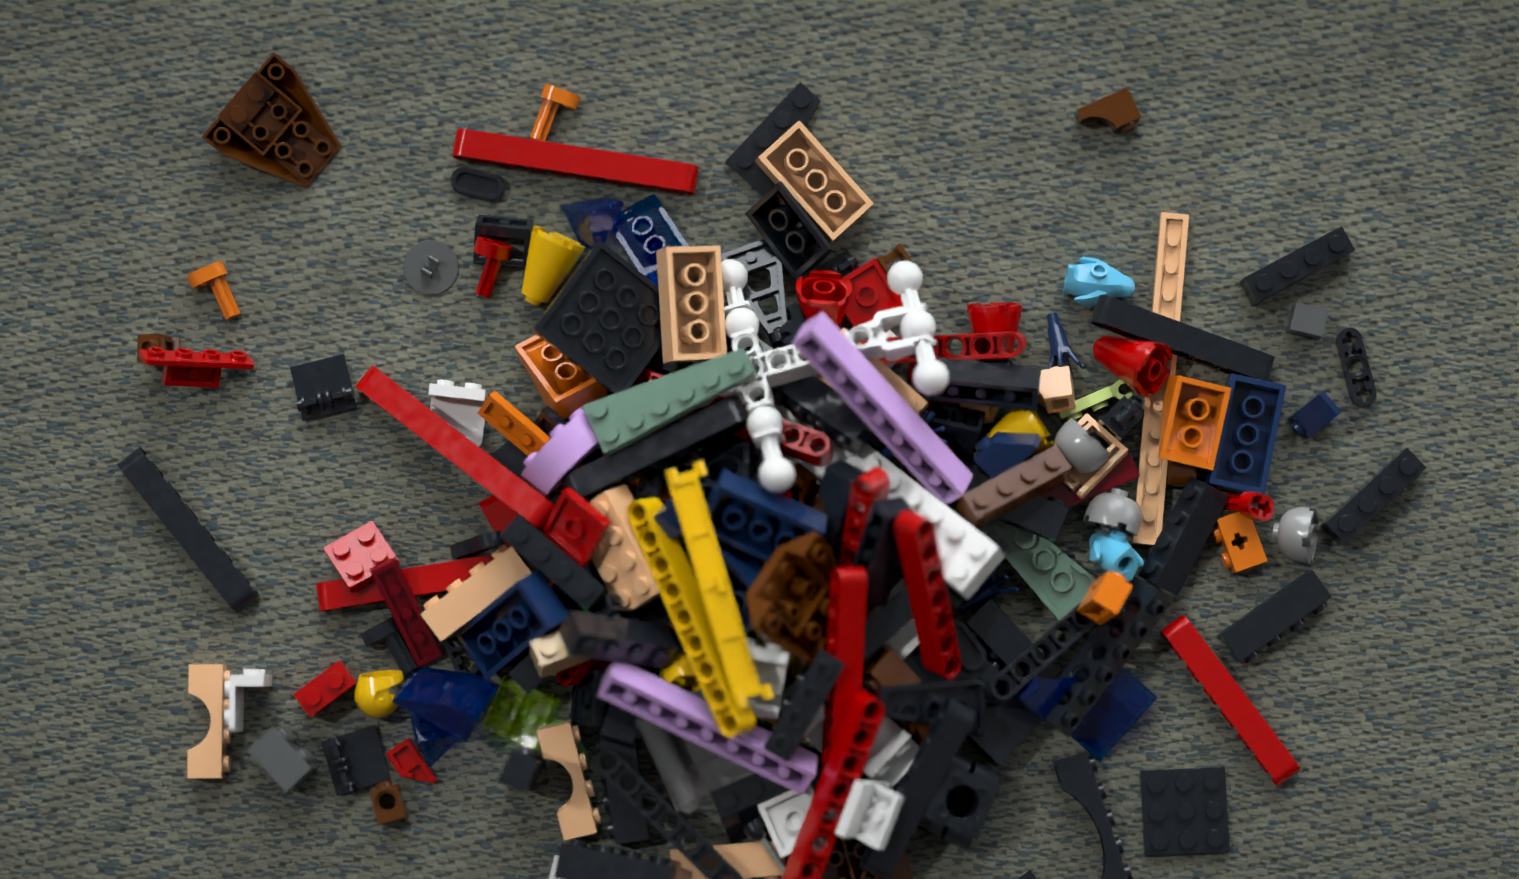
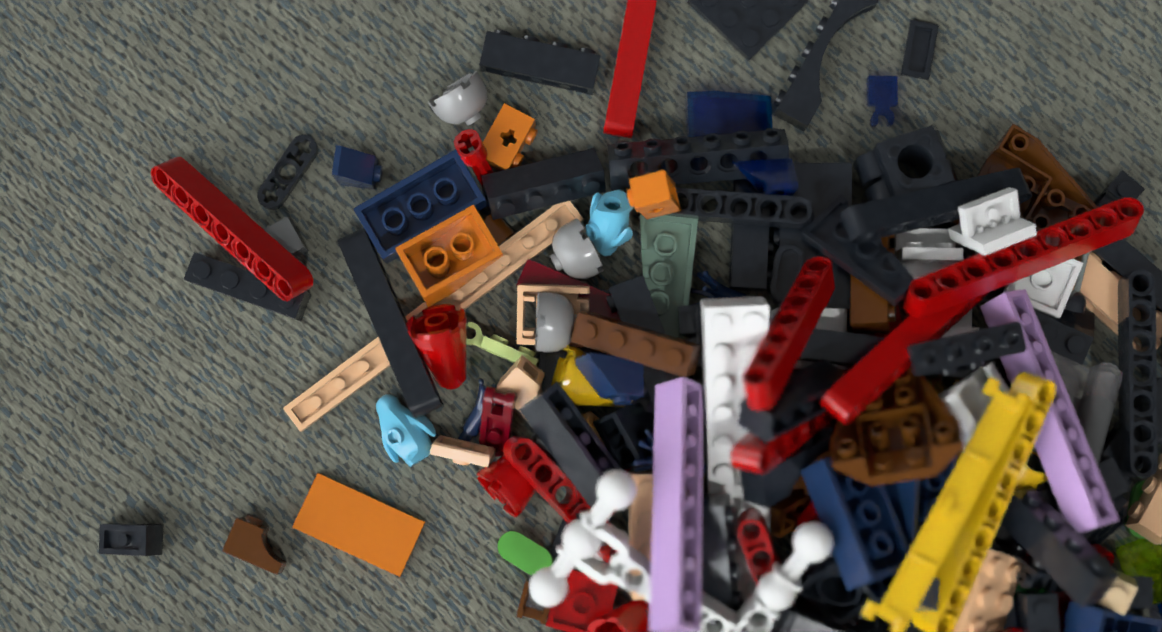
camera: 135 degrees left, 0 degrees up
black brick [1098,395,1145,441] -> none
black brick [1320,447,1426,546] -> none
none -> black plate [99,524,164,556]
none -> red beam [151,156,313,301]
none -> orange tile [292,473,426,577]
none -> light nougat plate [430,435,496,467]
none -> dark red plate [479,386,517,457]
none -> bright green tile [498,531,554,576]
none -> clear blue plate [866,76,898,127]

